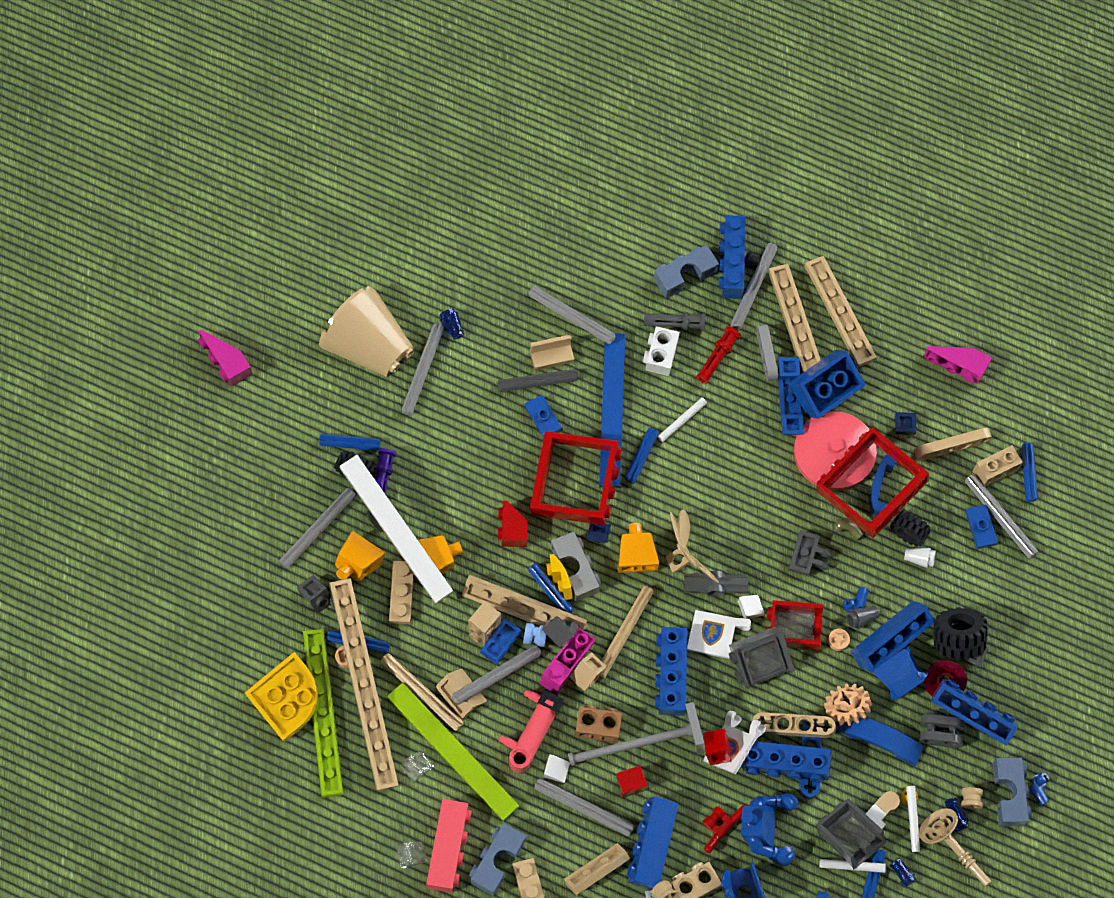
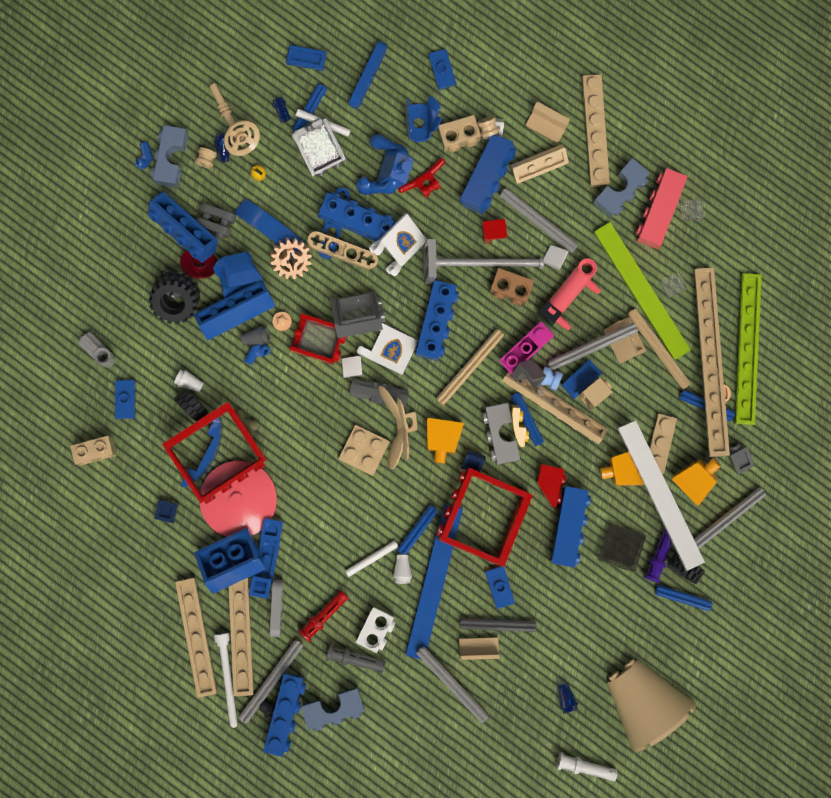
camera: 165 degrees left, 15 degrees up
dark pink slope [198,329,252,386] -> none
yellow plate [245,652,318,742] -> none
light grey axle [402,323,444,416] -> none
tan brick [569,652,607,691] -> none
red panel [704,728,731,766] -> none
dark grey hinge [788,530,832,576] -> none
leg [866,791,900,829] -> none
white bar [906,786,920,852] -> none
tan beam [914,428,992,461] -> none
dark pink slope [924,346,992,385] -> none
light grey axle [965,474,1038,558] -> none
blue axle [1021,443,1038,502] -> none
none -> light grey piece [78,332,115,368]
none -> white piece [214,633,238,728]
none -> tan plate [339,425,390,476]
none -> white cone [393,555,412,584]
none -> blue brick [550,486,591,568]
none -> white pin [556,752,617,782]
none -> clear smoke plate [598,523,647,573]

